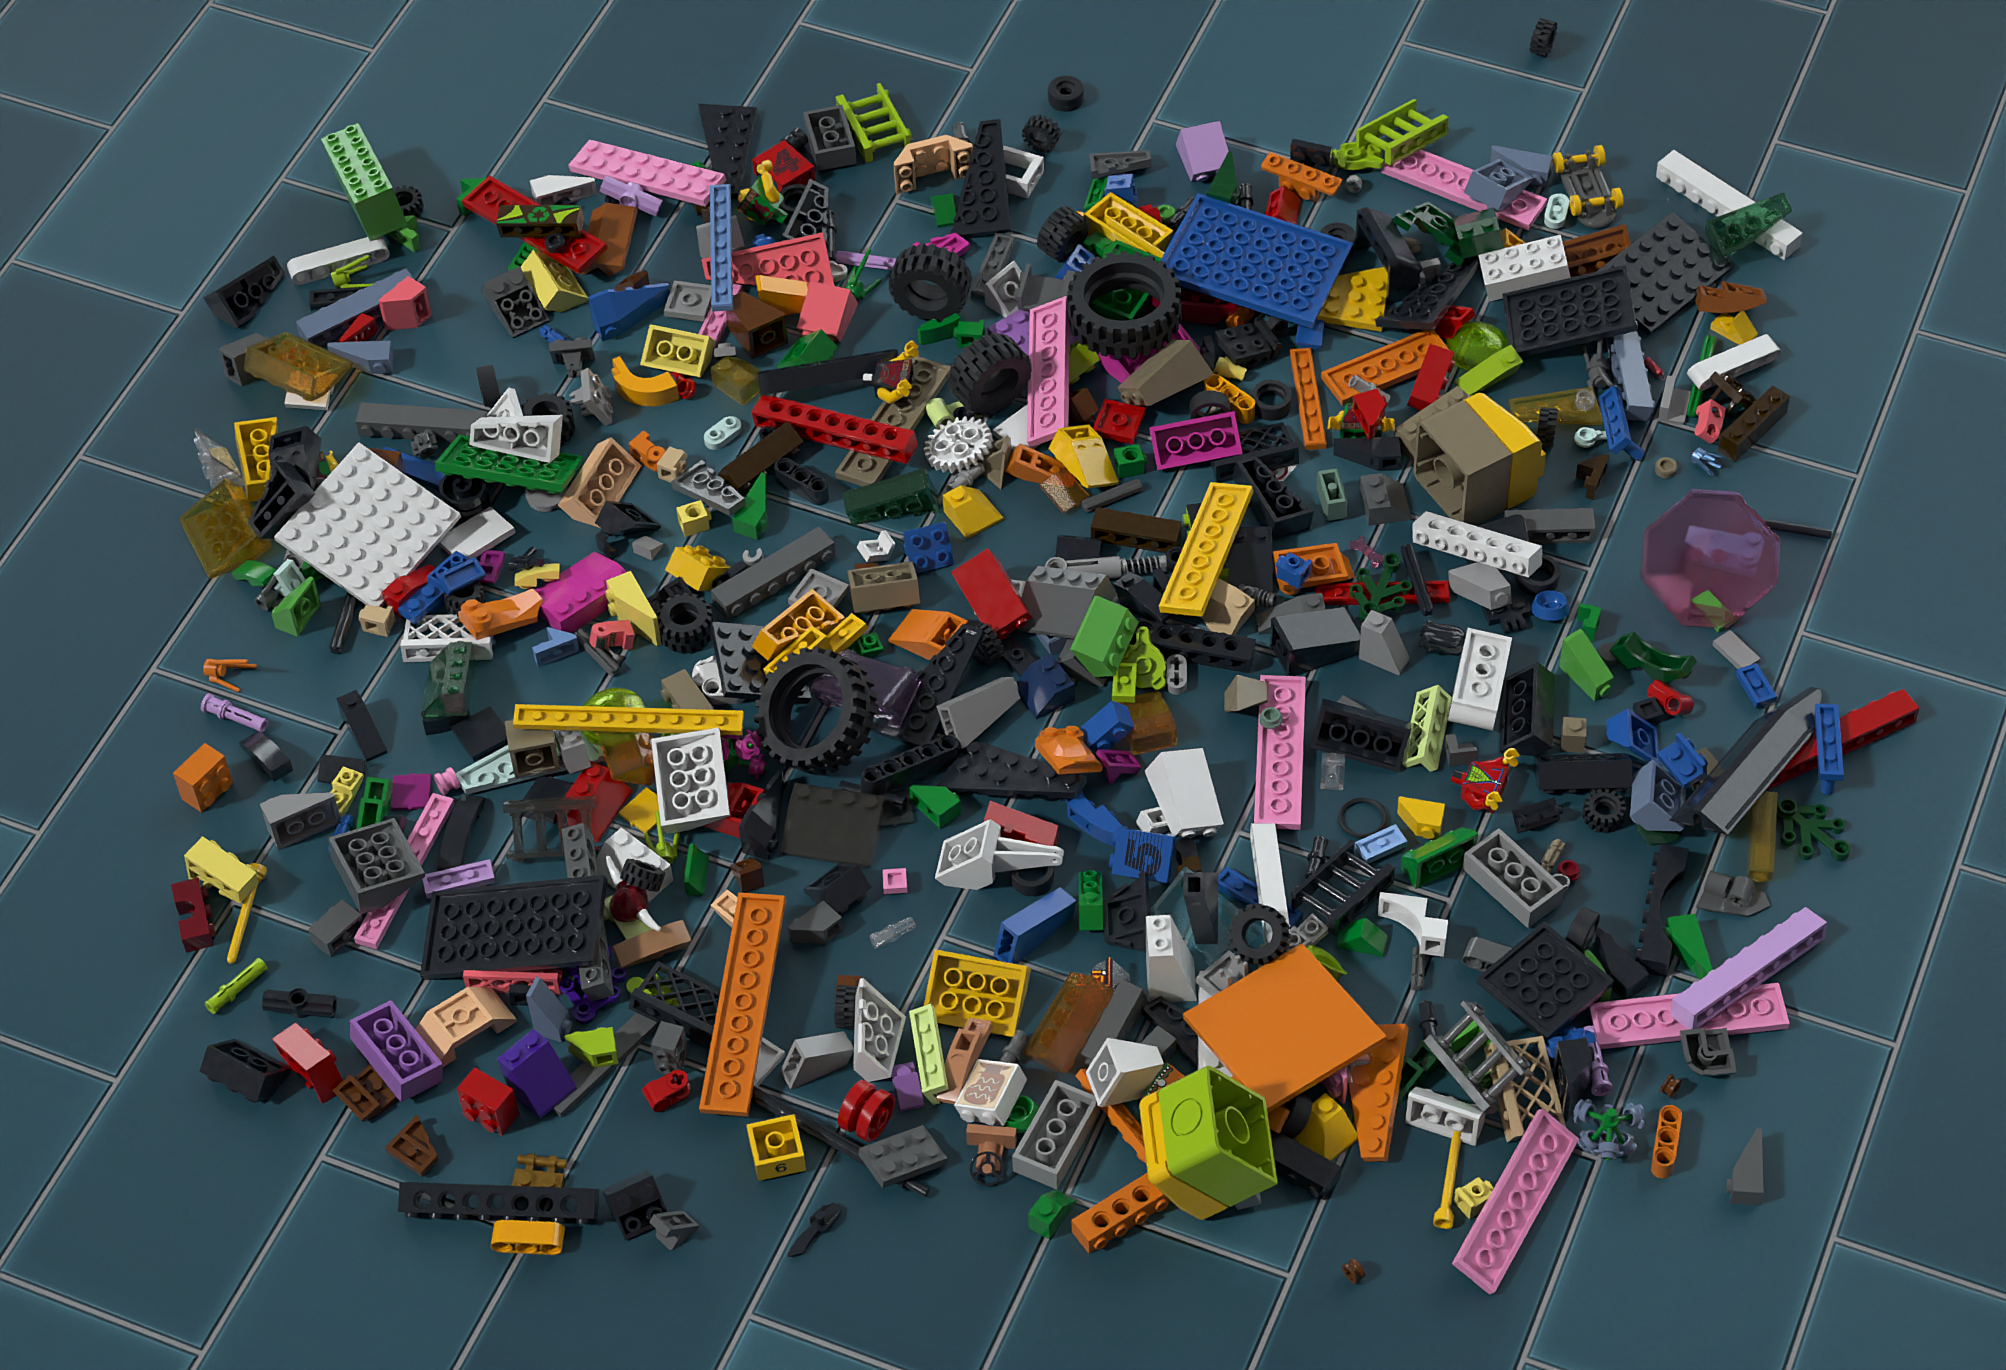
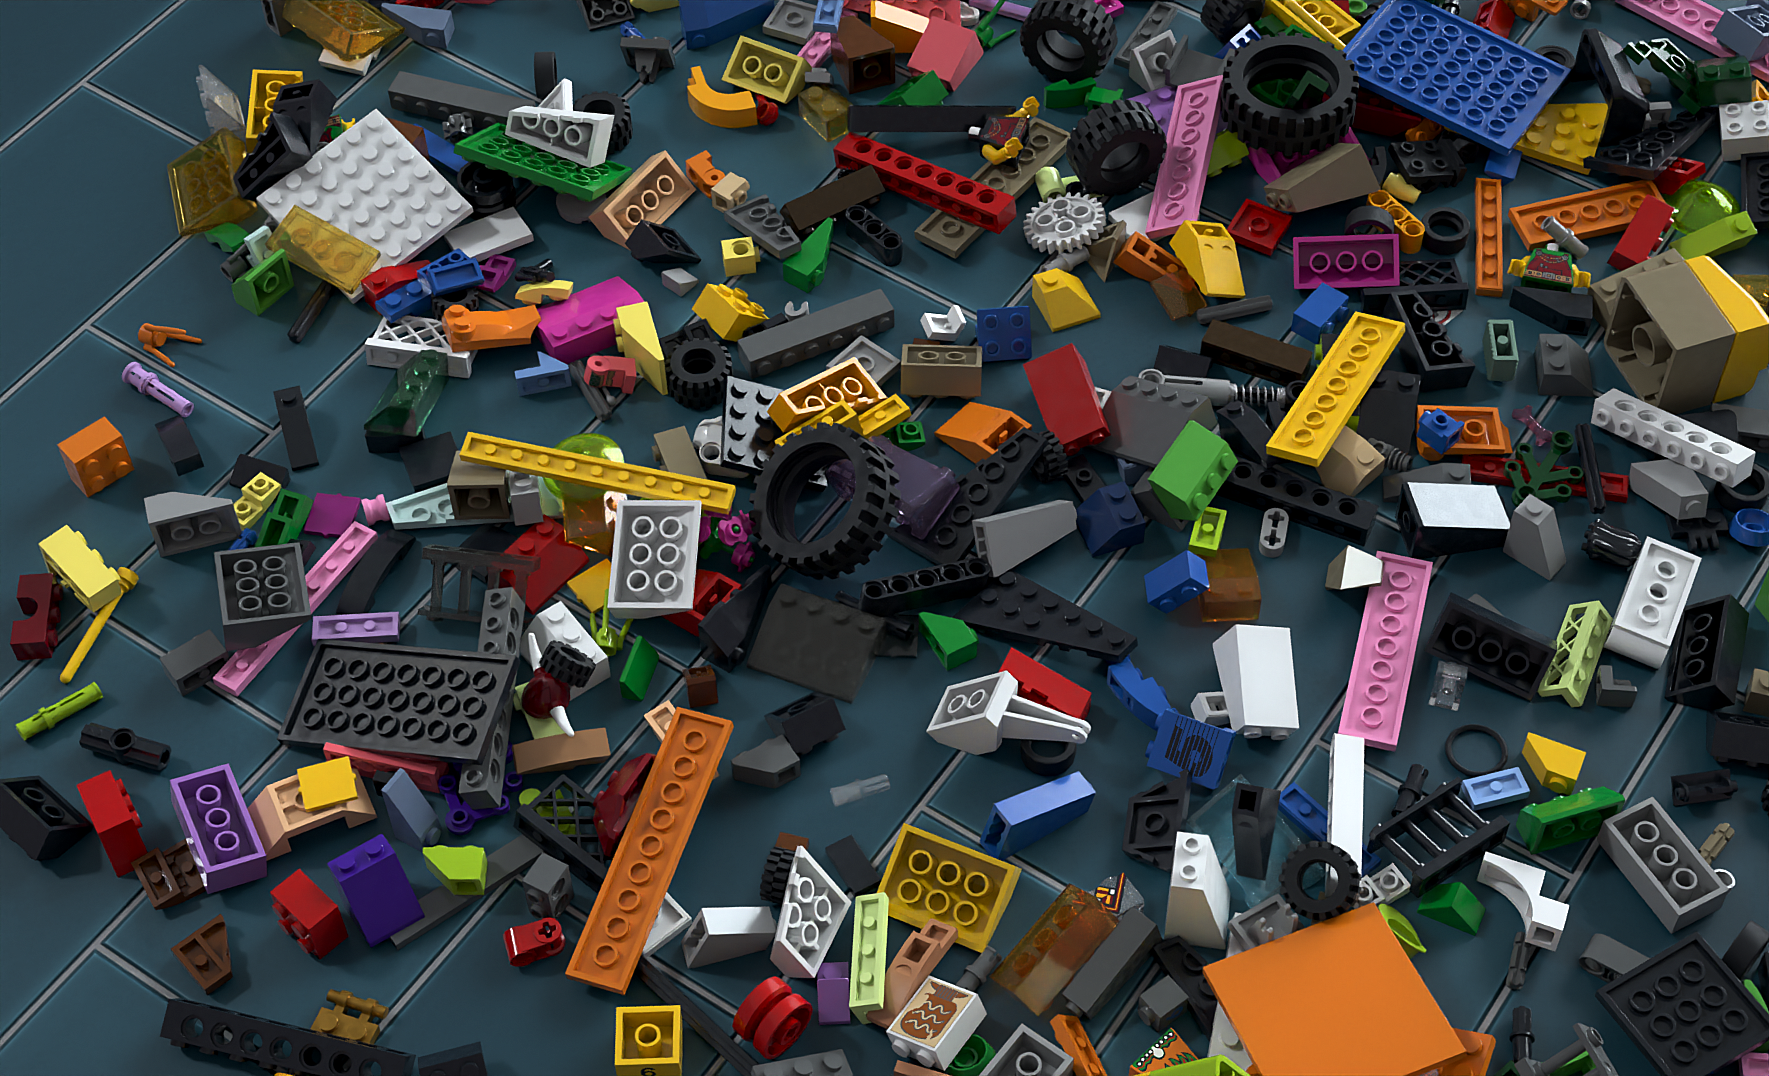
camera: 10 degrees right, 0 degrees up
tan brick [359,604,396,637] -> none
light grey plate [569,368,613,426] -> none
black tile [595,531,618,560] -> none
light aqua plate [704,416,742,450] -> none
clear green wedge [843,468,941,525] -> none
bright pink plate [883,868,907,894] -> none
orange slope [1035,726,1102,774] -> none
reddish brown slope [1068,388,1100,423] -> none
green slope [1079,870,1103,930] -> none
white slope [1086,1038,1164,1107] -> none
magenta slope [1096,750,1142,785] -> none
green brick [1114,444,1147,479] -> none
lime tile [1121,626,1166,690] -> none
leg [1176,837,1201,885] -> none
sand green plate [1259,707,1282,729] -> none
red slope [1352,389,1387,440] -> none
torso [1451,748,1519,814] -> none
dark red plate [1557,860,1580,883] -> none
none -> clear yellow tile [265,205,381,295]
none -> yellow piece [297,756,358,813]
none -> dark red wedge [593,753,657,857]
none -> black tile [825,834,881,898]
none -> dark green fence [1281,71,1329,110]
none -> blue brick [1291,282,1349,344]

